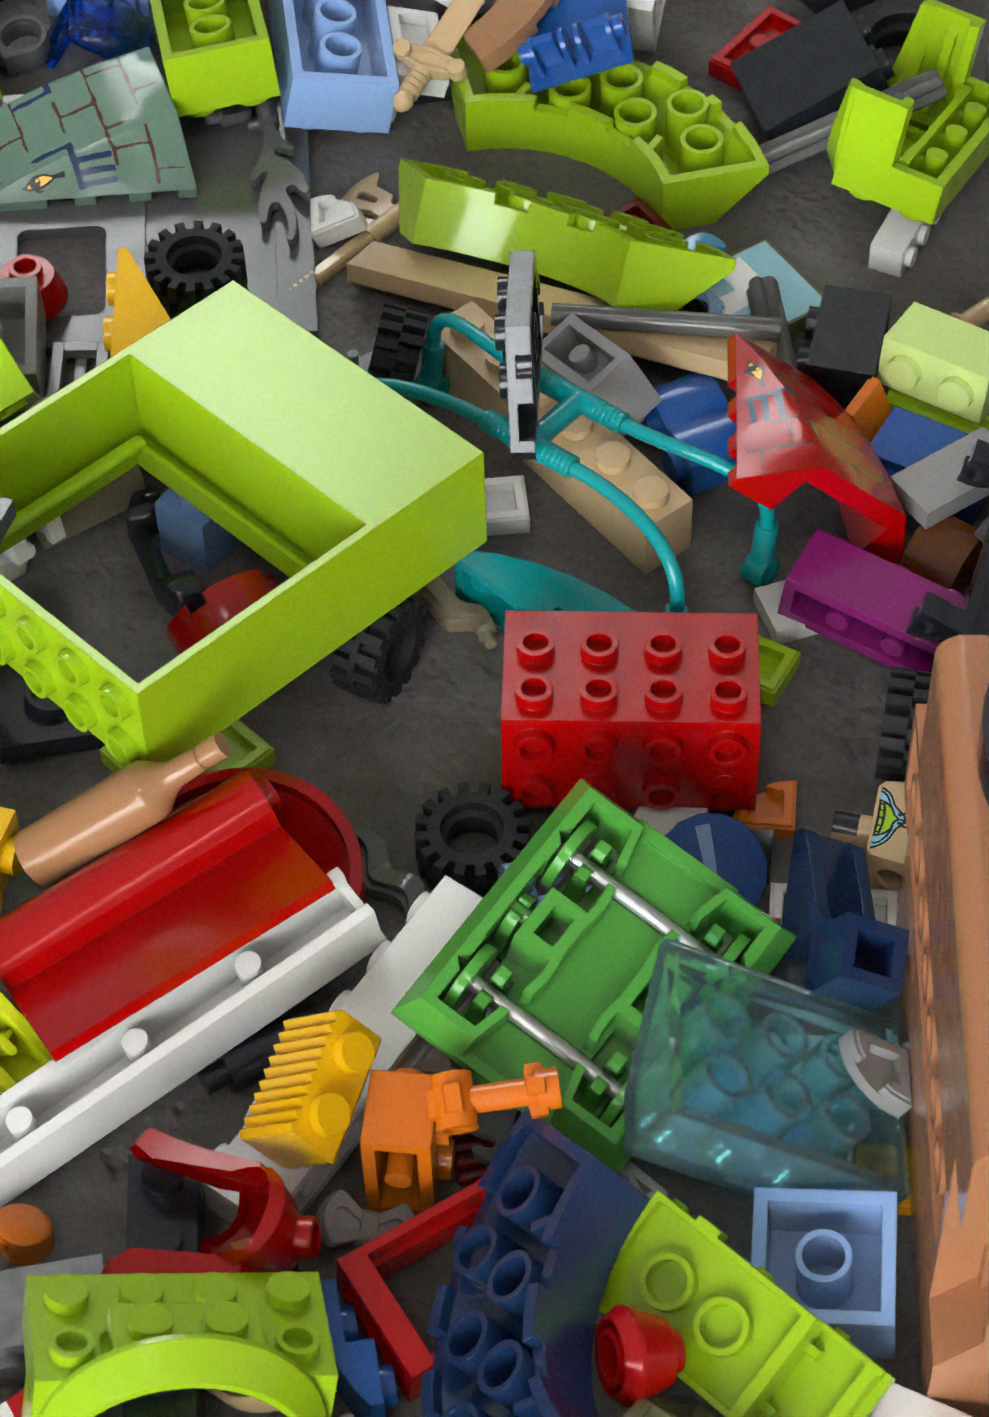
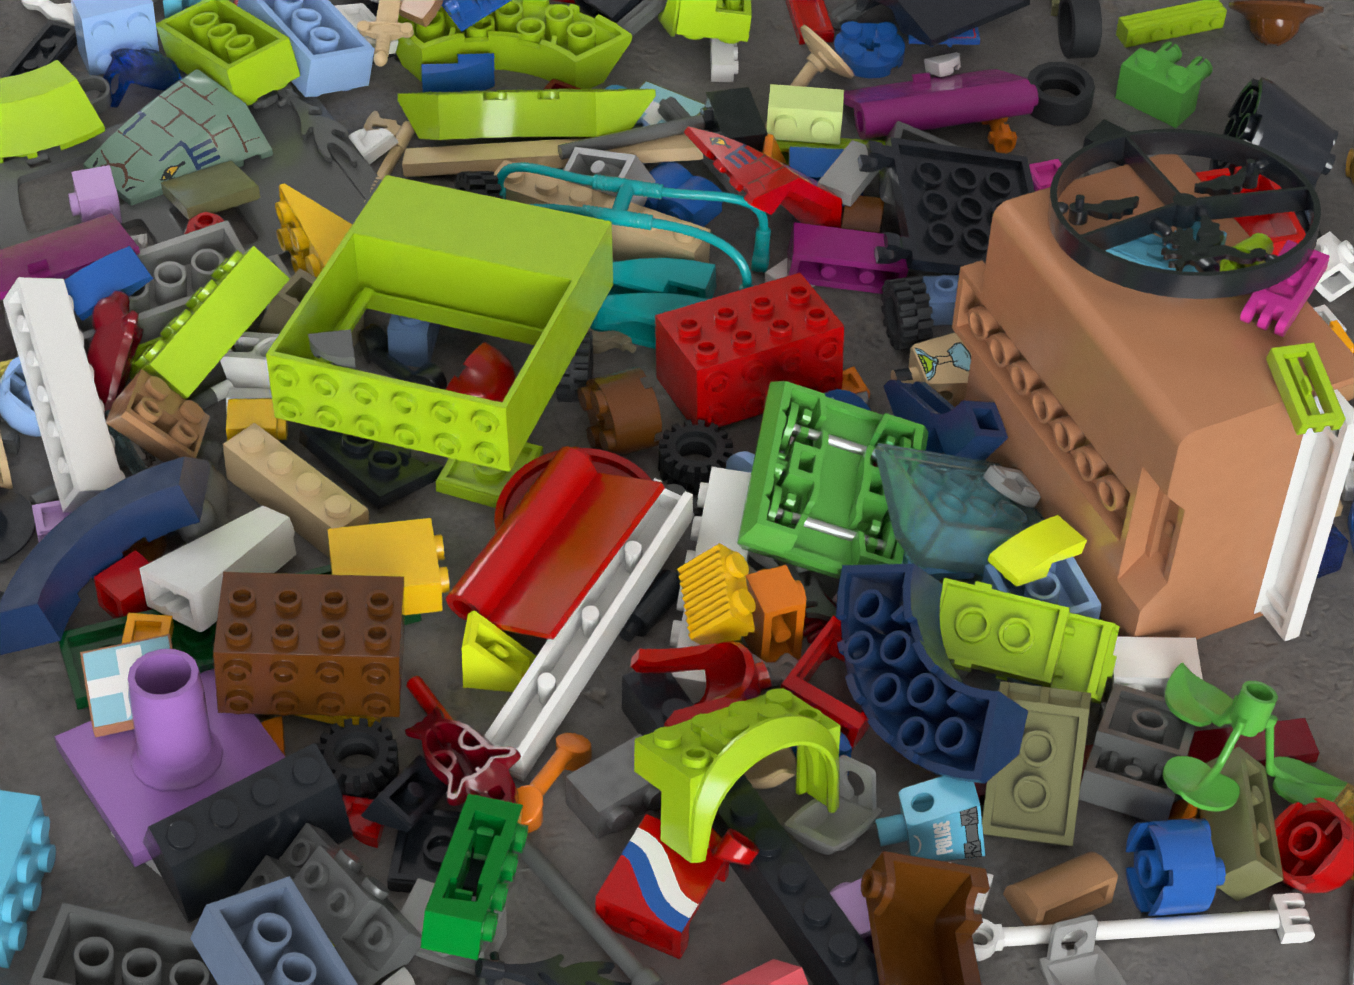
camera: 30 degrees left, 5 degrees down
medium nougat piece [14,732,232,887] -> none
black tyre [144,221,248,318] -> none
orange bar [426,1062,562,1136] -> none
wing [494,250,545,460] -> none
red cone [595,1304,686,1408] -> none
none -> olive tile [161,161,261,220]
none -> blue slope [421,53,495,92]
none -> reddish brown brick [578,367,662,456]
none -> teal slope [607,258,717,299]
none -> neon yellow slope [987,515,1087,587]

